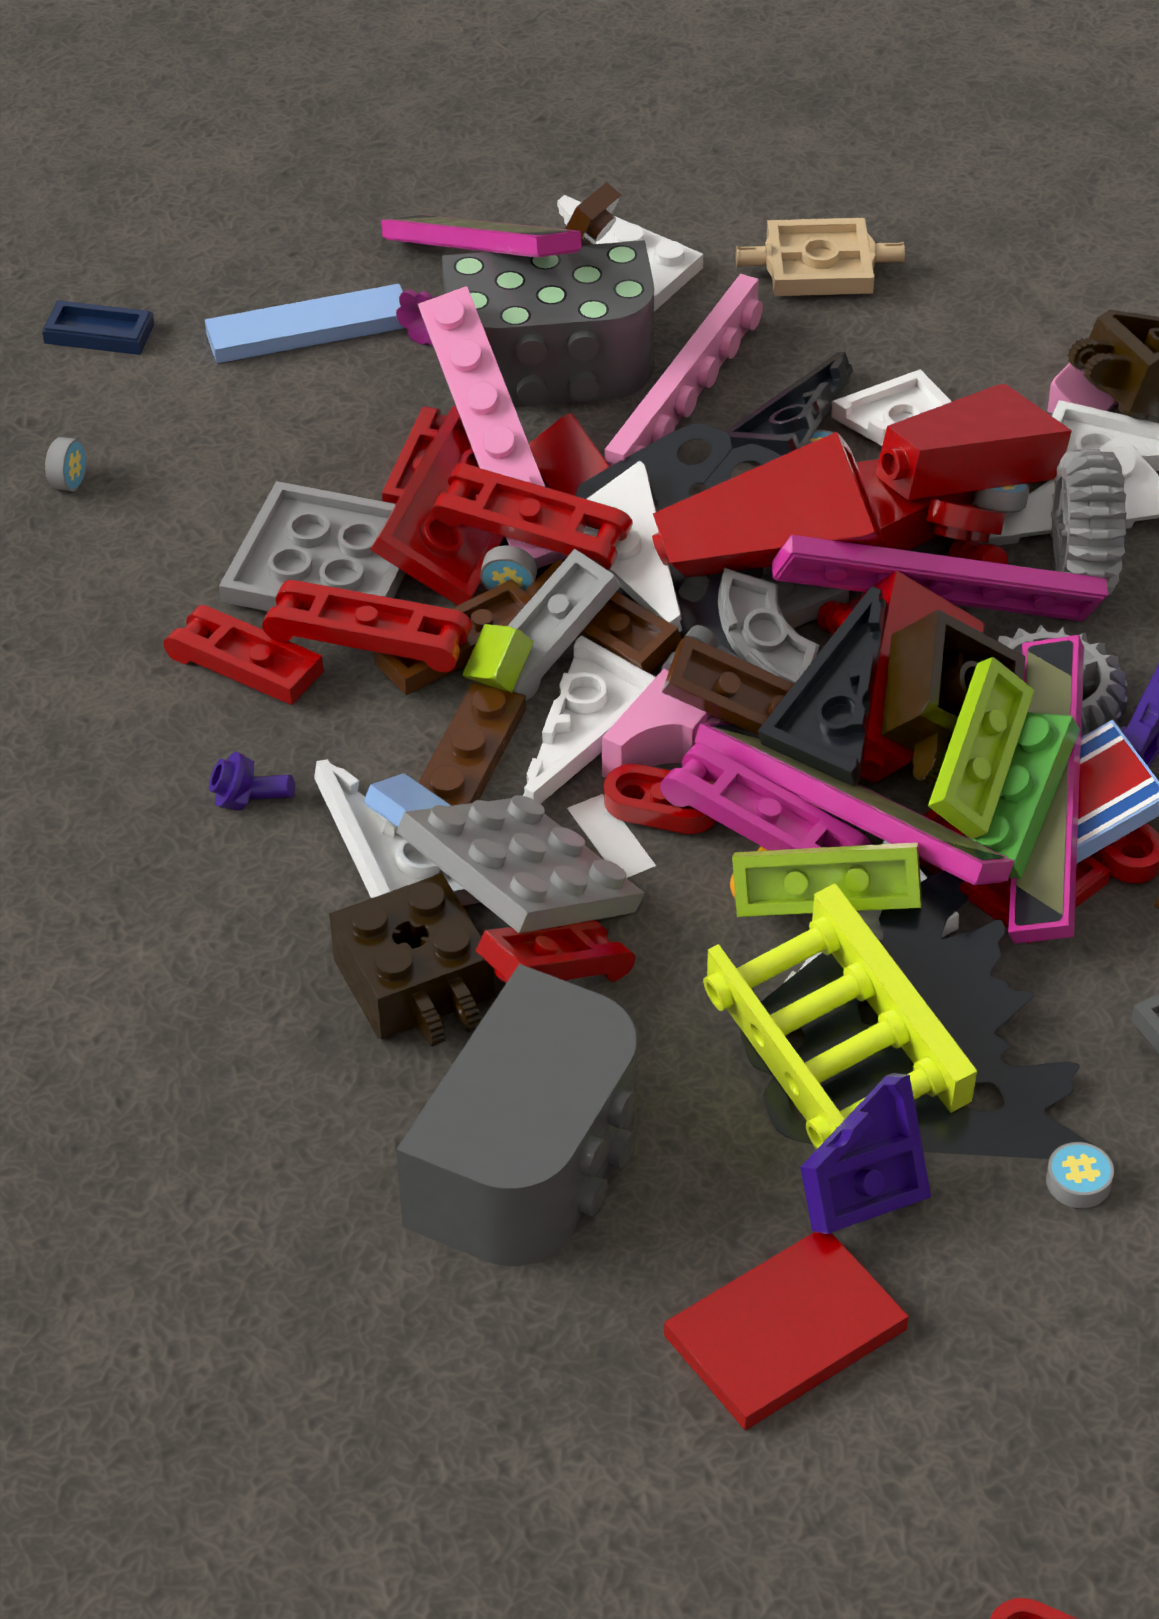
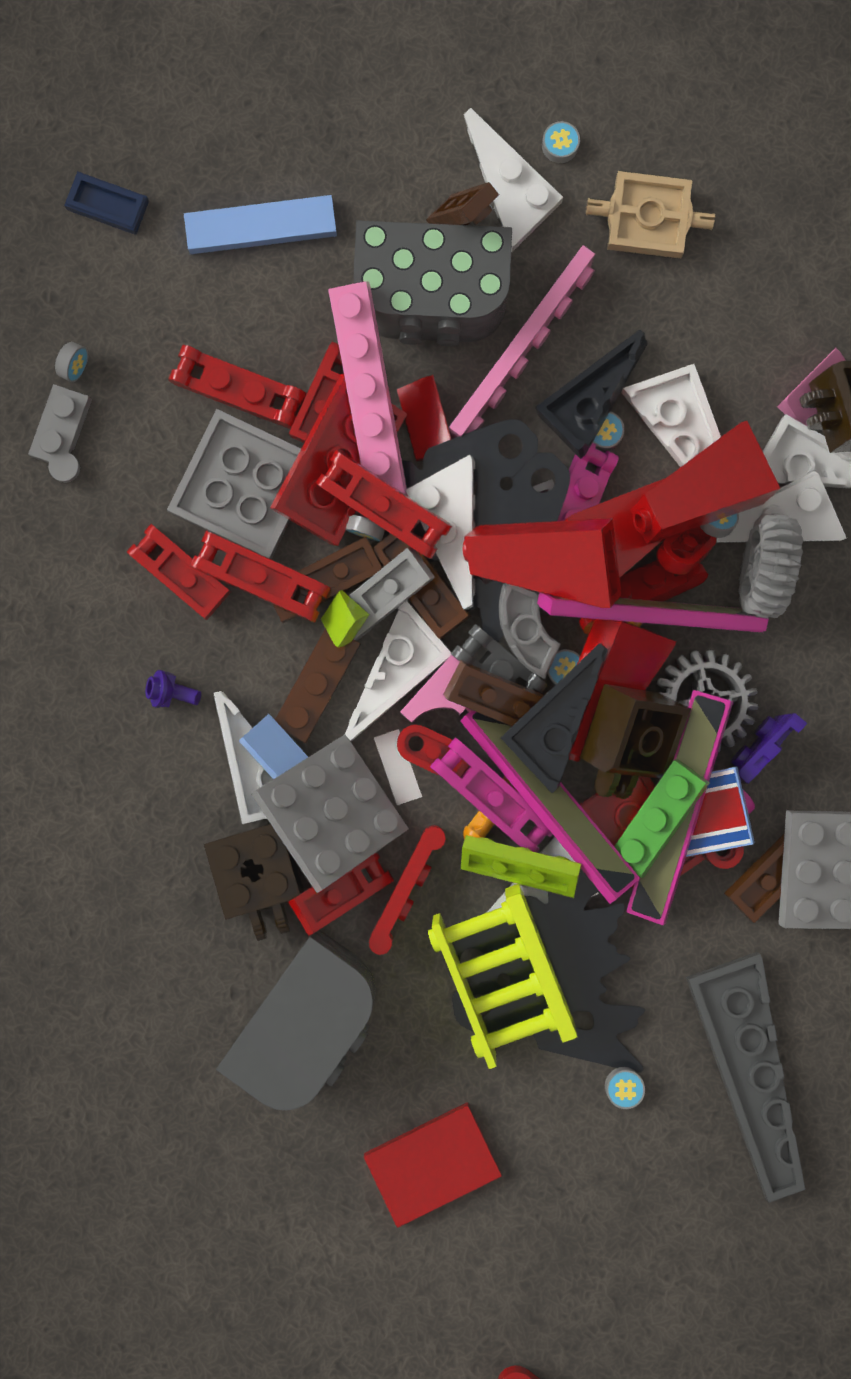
camera: 10 degrees right, 40 degrees up
dark pink tile [381,215,581,258] -> none
magenta plant [396,289,435,346] -> none
dark purple wing [800,1073,931,1234] -> none
lime plate [928,657,1035,839] -> none
none -> light grey hinge [28,384,92,483]
none -> red plate [168,345,307,429]
none -> red plate [369,825,446,955]
none -> tile [542,121,580,163]

